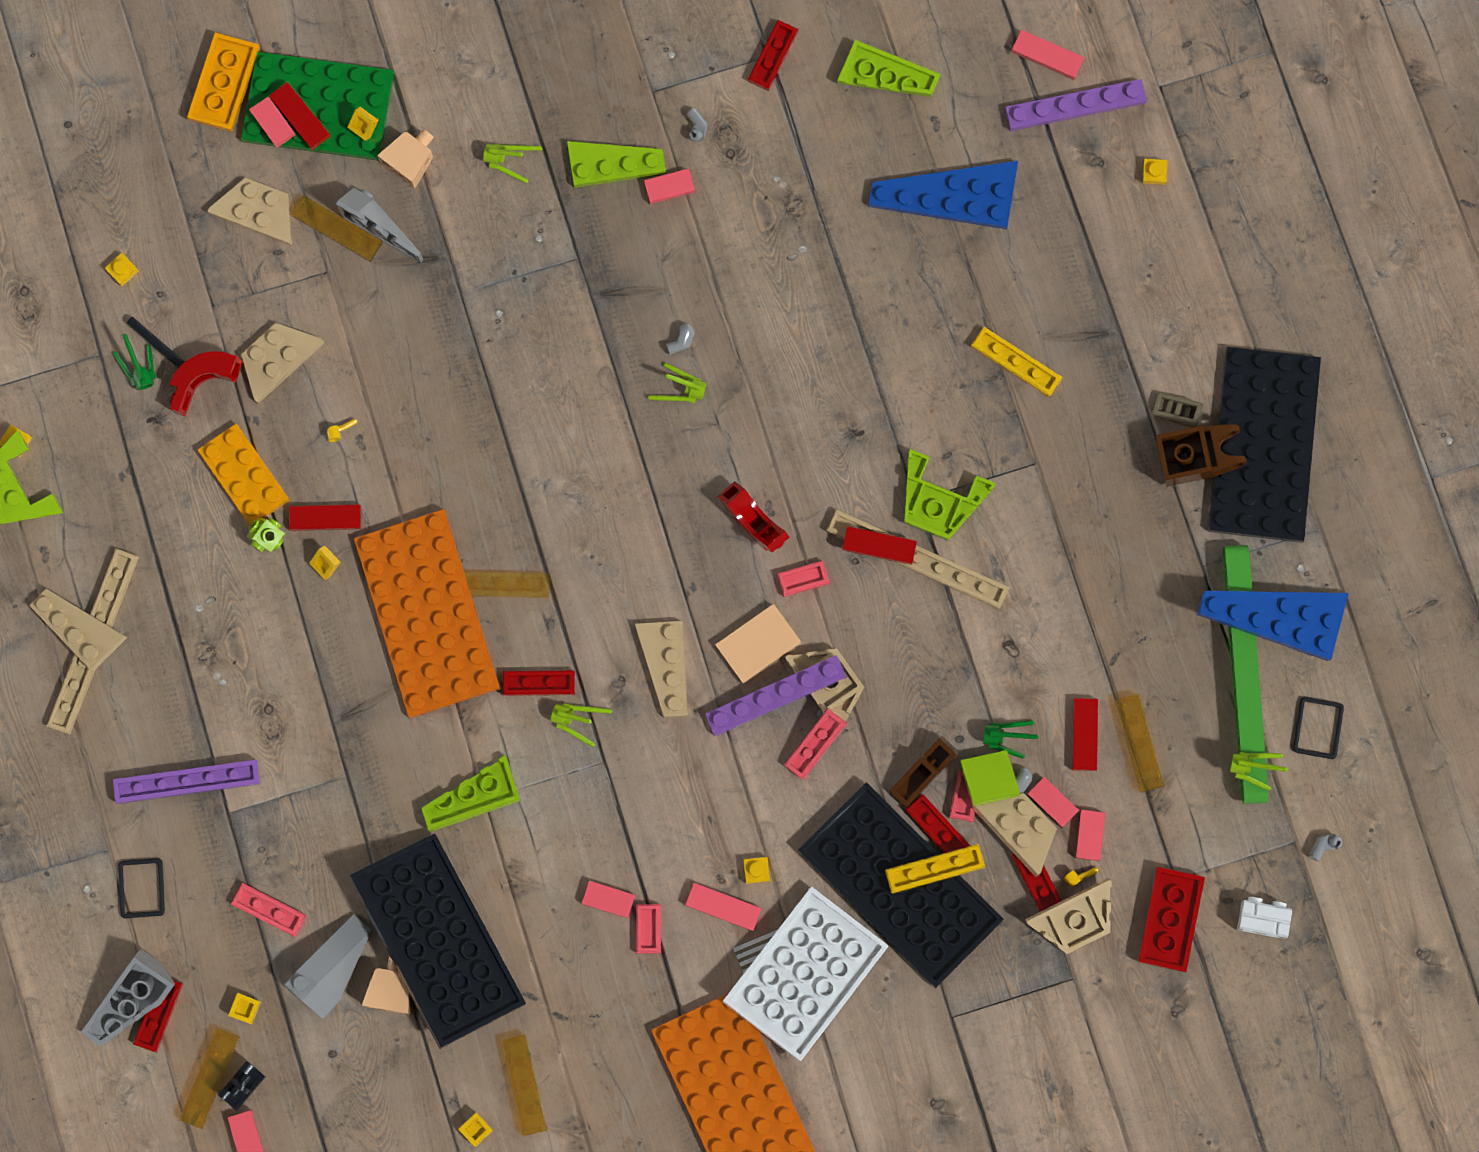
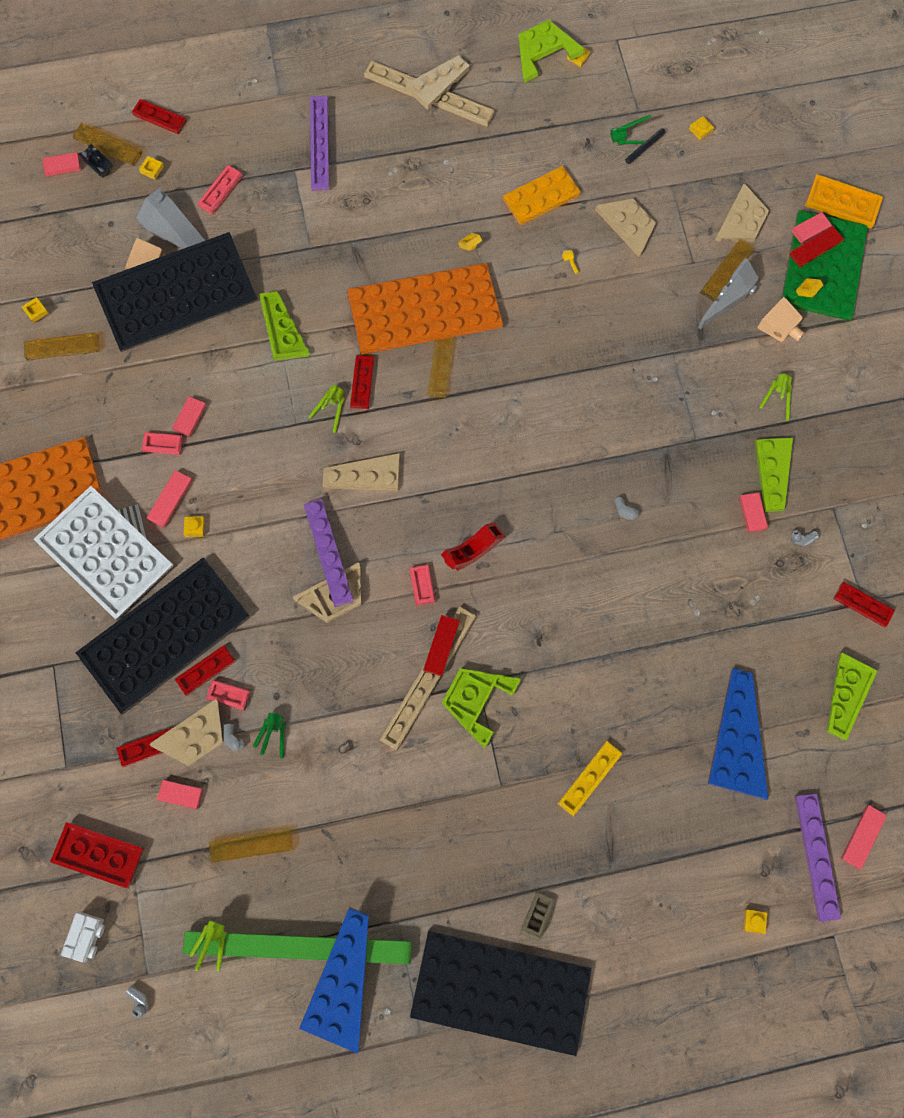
camera: 90 degrees right, 5 degrees down
light grey wedge [81,949,175,1046] -> none
black piece [118,858,165,919] -> none
red arch [169,351,243,417] -> none
lime brick [246,518,285,553] -> none
red tile [289,504,361,531] -> none
lime plant [648,363,707,404] -> none
light nougat tile [715,604,801,684] -> none
coral tile [784,708,848,780] -> none
yellow tile [885,844,985,894] -> none
reddish brown slope [890,736,960,807] -> none
lime tile [960,750,1020,807] -> none
tan wing [1025,878,1112,954] -> none
coral tile [1027,777,1079,828] -> none
yellow hand [1063,867,1099,887] -> none
red tile [1072,698,1098,771] -> none
reddish brown brick [1156,424,1247,487] -> none
black piece [1293,697,1344,759] -> none

